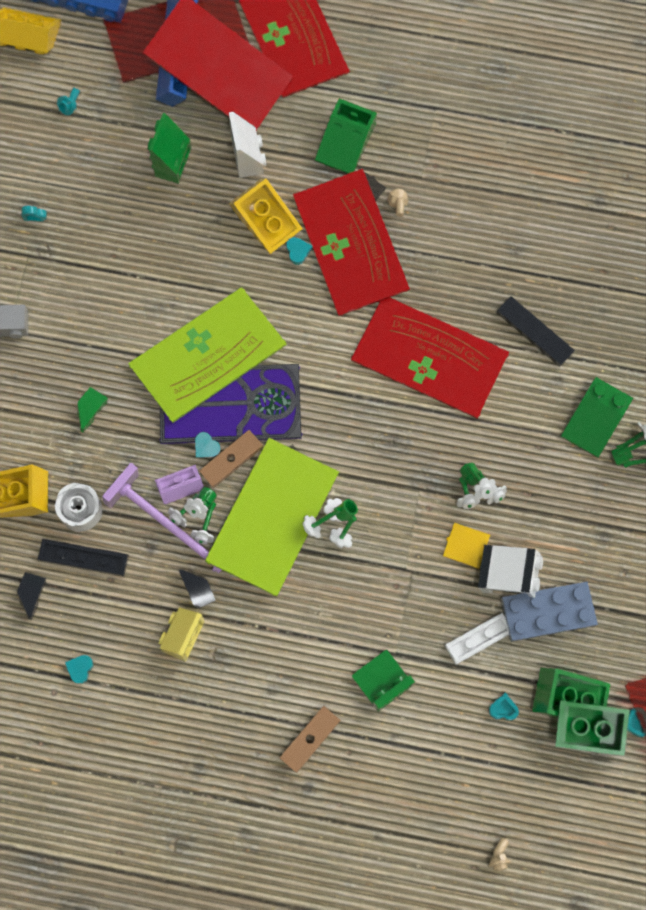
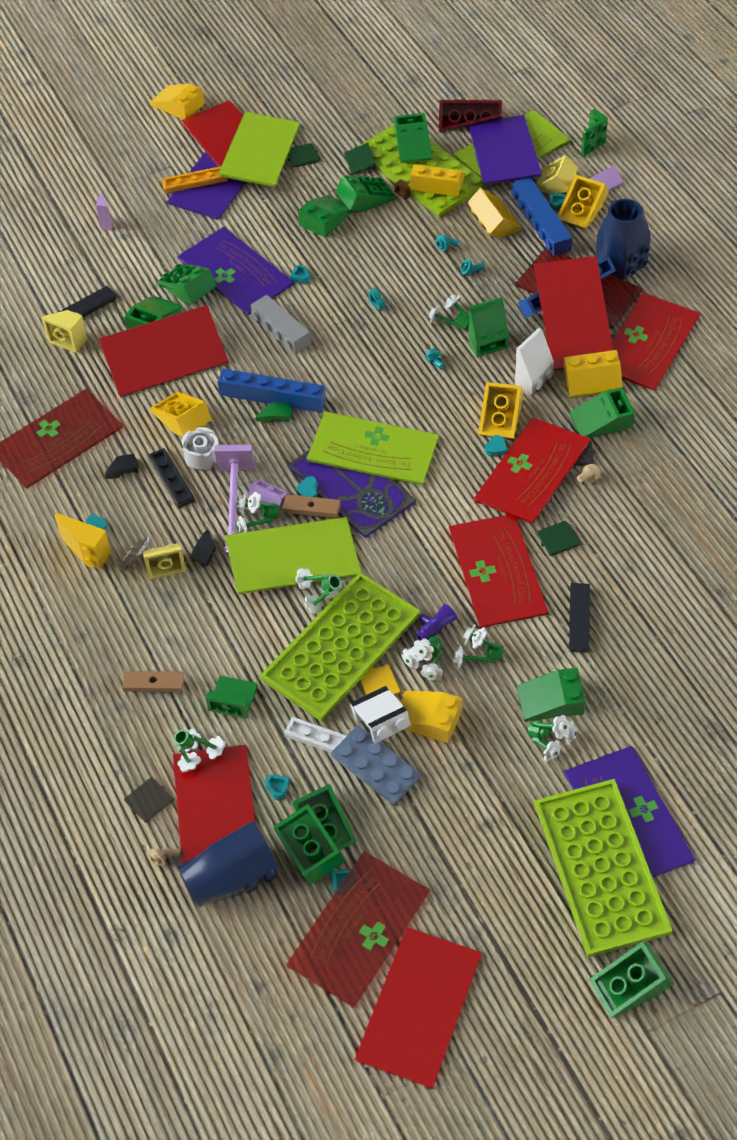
camera: 55 degrees right, 20 degrees down
none -> yellow slope [54,513,112,570]
none -> clear smoke piece [118,537,151,571]
none -> clear smoke piece [123,777,174,823]
none -> red piece [173,744,256,864]
none -> plant [174,728,225,772]
none -> dark blue animal [177,821,279,908]
none -> blue brick [218,368,326,413]
none -> lime plate [260,572,421,722]
none -> yellow slope [400,690,462,743]
none -> dark purple piece [416,604,457,641]
none -> teal plate [424,348,445,370]
none -> plant [428,294,469,329]
none -> teal plate [436,235,460,251]
none -> plant [453,624,504,669]
none -> dark green piece [536,520,580,556]
none -> yellow slope [563,350,623,398]

